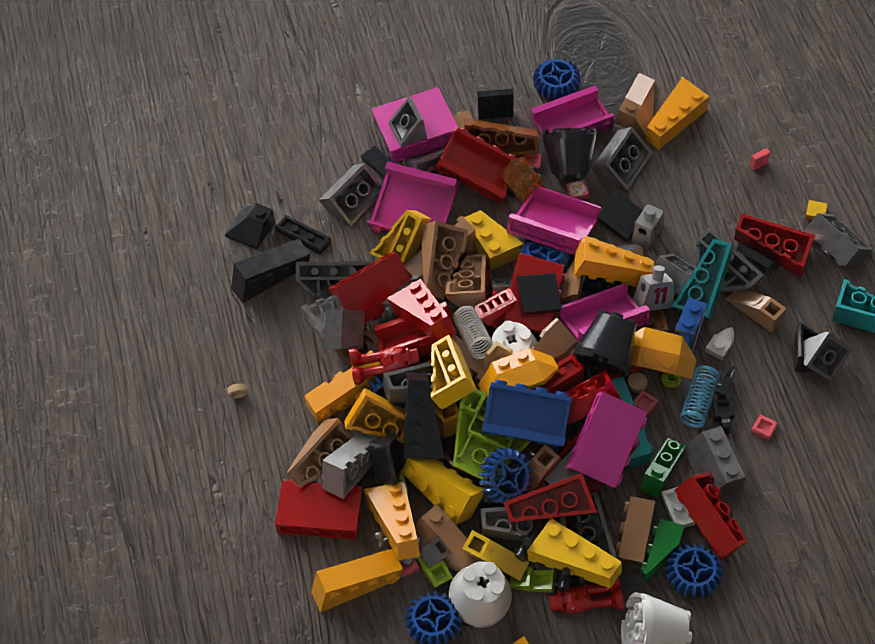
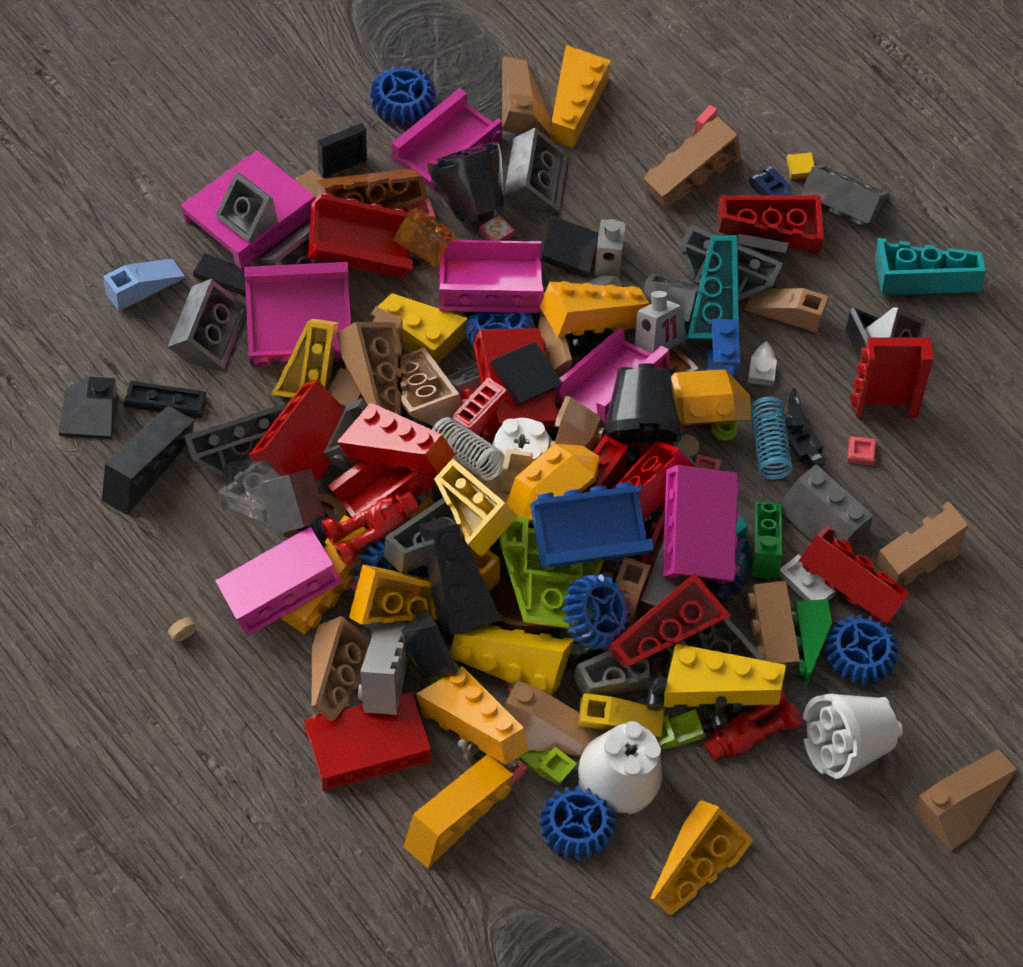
camera: 30 degrees left, 0 degrees up
dark grey plate [419,536,451,567] -> none
none -> light blue slope [103,259,185,311]
none -> panel [215,527,342,637]
none -> medium nougat wedge [643,116,742,208]
none -> dark blue piece [709,537,753,603]
none -> dark blue plate [749,166,792,195]
none -> red panel [850,337,933,418]
none -> medium nougat wedge [876,501,968,585]

